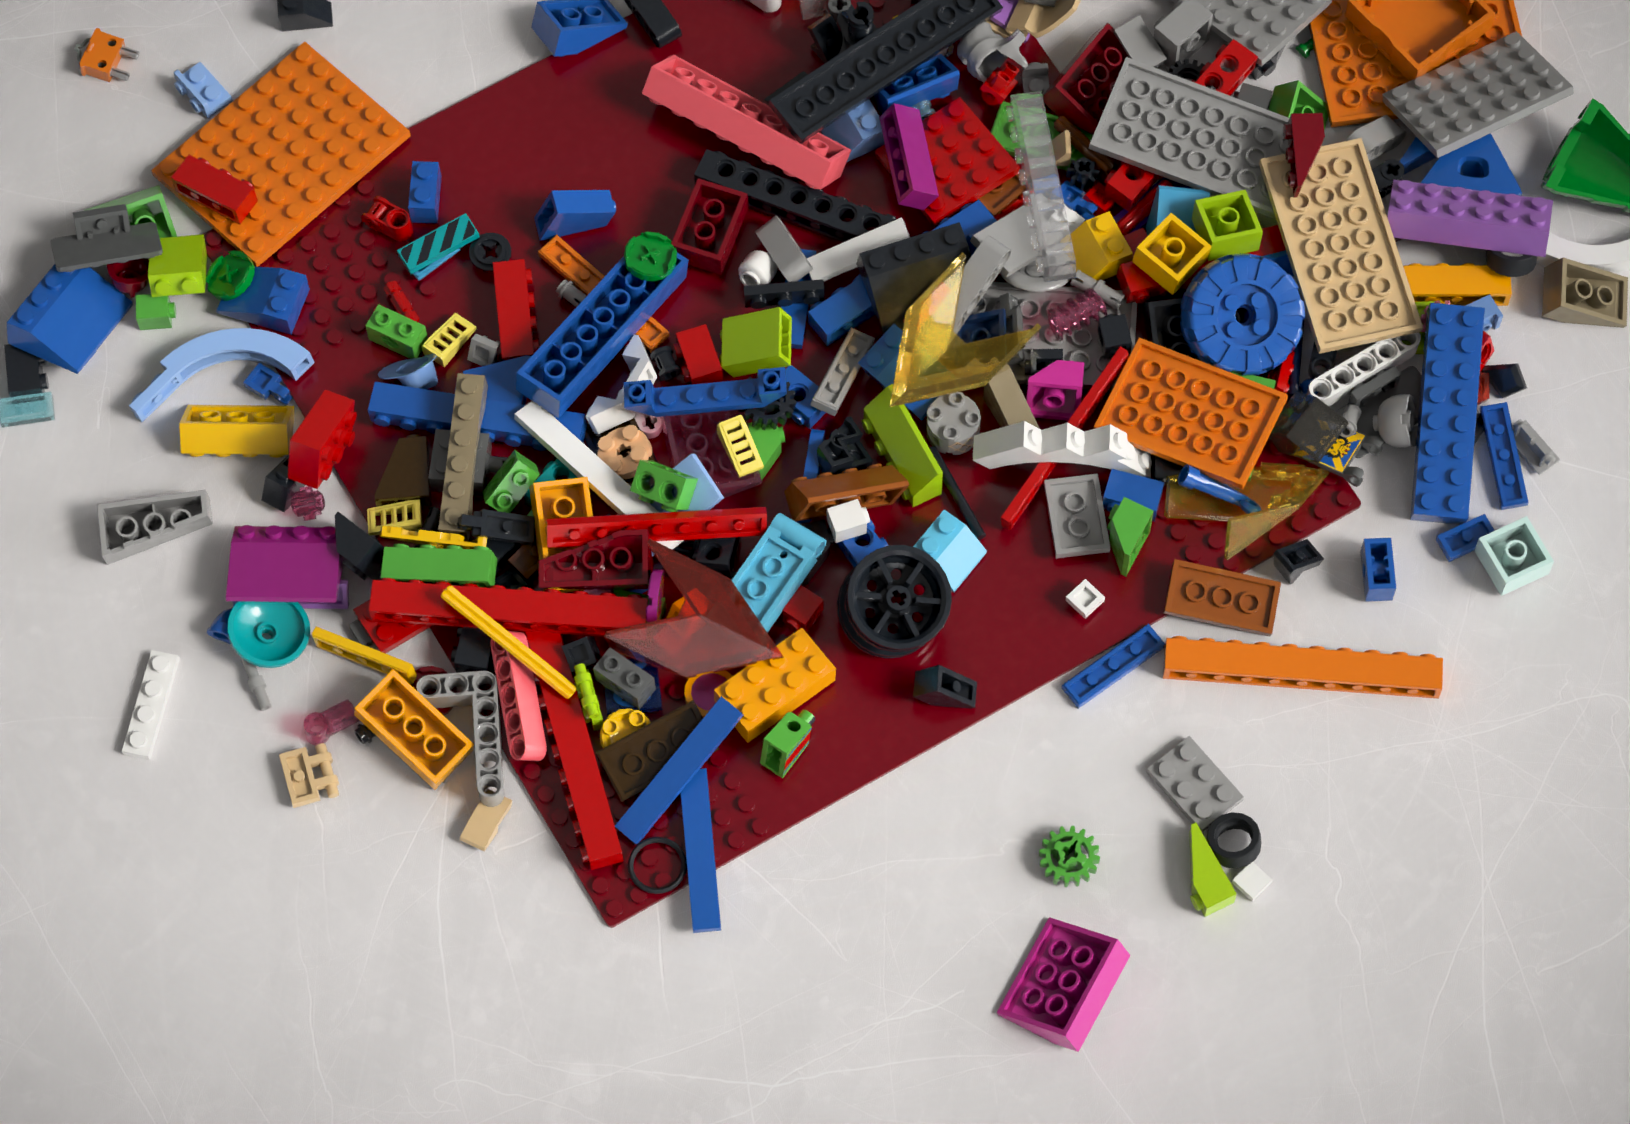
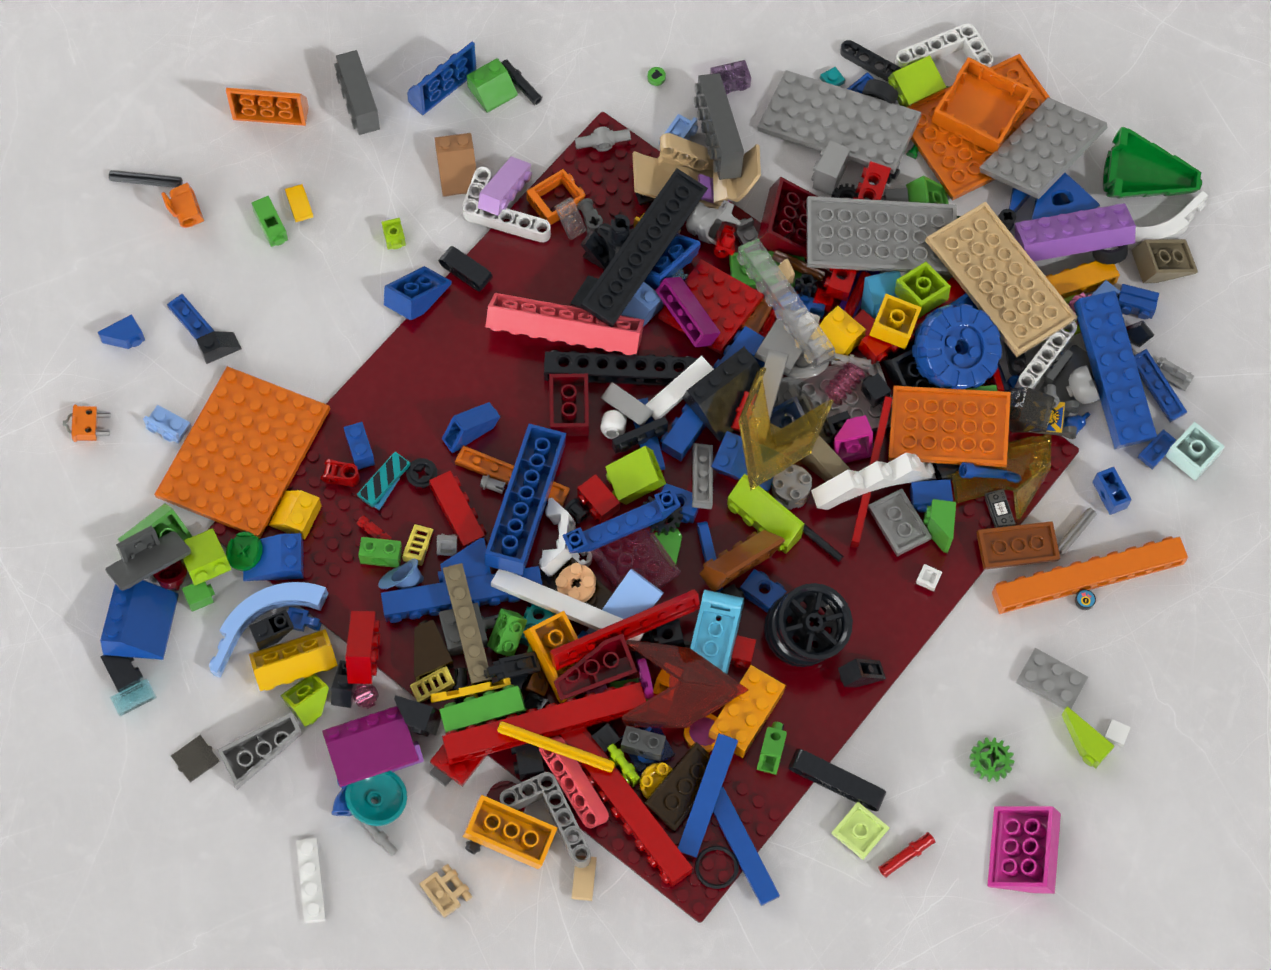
camera: 25 degrees left, 0 degrees up
red brick [171,154,258,224] -> none
clear pink piece [304,699,360,745] -> none
yellow tile [311,626,417,684] -> none
green tile [624,232,677,281] -> none
bright green brick [630,460,698,512] -> none
light yellow slope [717,415,764,478] -> none
black slope [817,416,873,475] -> none
white brick [827,499,870,543] -> none
slope [913,510,987,592] -> none
blue tile [1062,624,1165,709] -> none
light grey panel [1114,15,1167,68] -> none
black tyre [1207,812,1262,869] -> none
black slope [1274,539,1324,584] -> none
dark red slope [1283,113,1325,198] -> none
light grey beam [1346,115,1407,161] -> none
none -> clear smoke piece [171,735,220,783]
none -> black slope [249,610,294,650]
none -> yellow slope [269,490,322,540]
none -> lime slope [280,673,329,727]
none -> black beam [788,749,886,812]
none -> yellowish green plate [831,802,890,860]
none -> red pin [878,832,936,878]
none -> tile [984,489,1015,528]
none -> light grey axle [1058,508,1096,555]
none -> blue piece [1063,412,1090,435]
none -> tile [1075,589,1096,610]
none -> blue brick [1118,284,1159,319]

